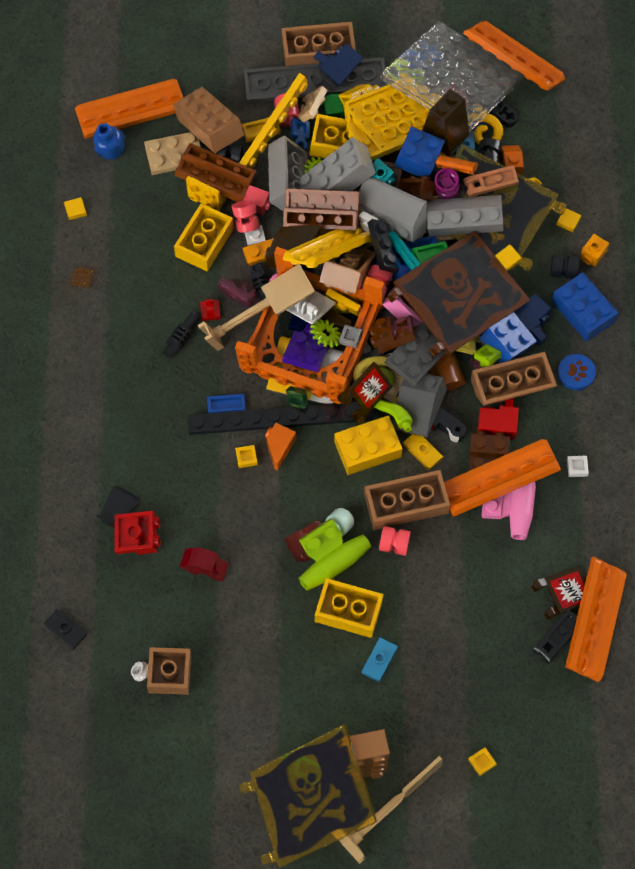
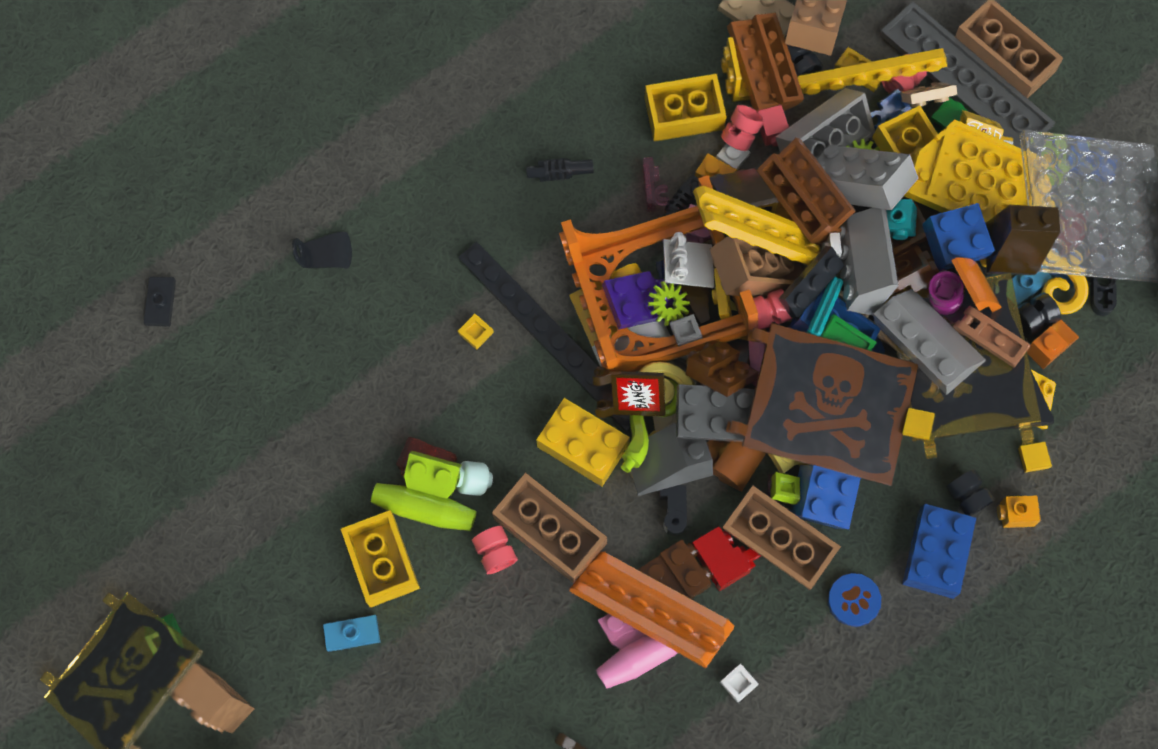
camera: 55 degrees right, 5 degrees up
clear orange tile [71,267,94,289] -> none
red plate [115,511,161,555] -> none
white plate [131,662,148,682] -> none
medium nougat brick [147,647,191,695] -> none
dark red brick [179,547,229,581] -> none
tan piece [198,264,315,351] -> none
red tile [200,299,221,321] -> none
blue tile [207,393,246,413] -> none
orange slope [265,422,296,470] -> none
clear green tile [286,386,309,409] -> none
dark blue hinge [313,44,363,87] -> none
yellow plate [403,434,443,471] -> none
dark blue hinge [514,294,551,346] -> none

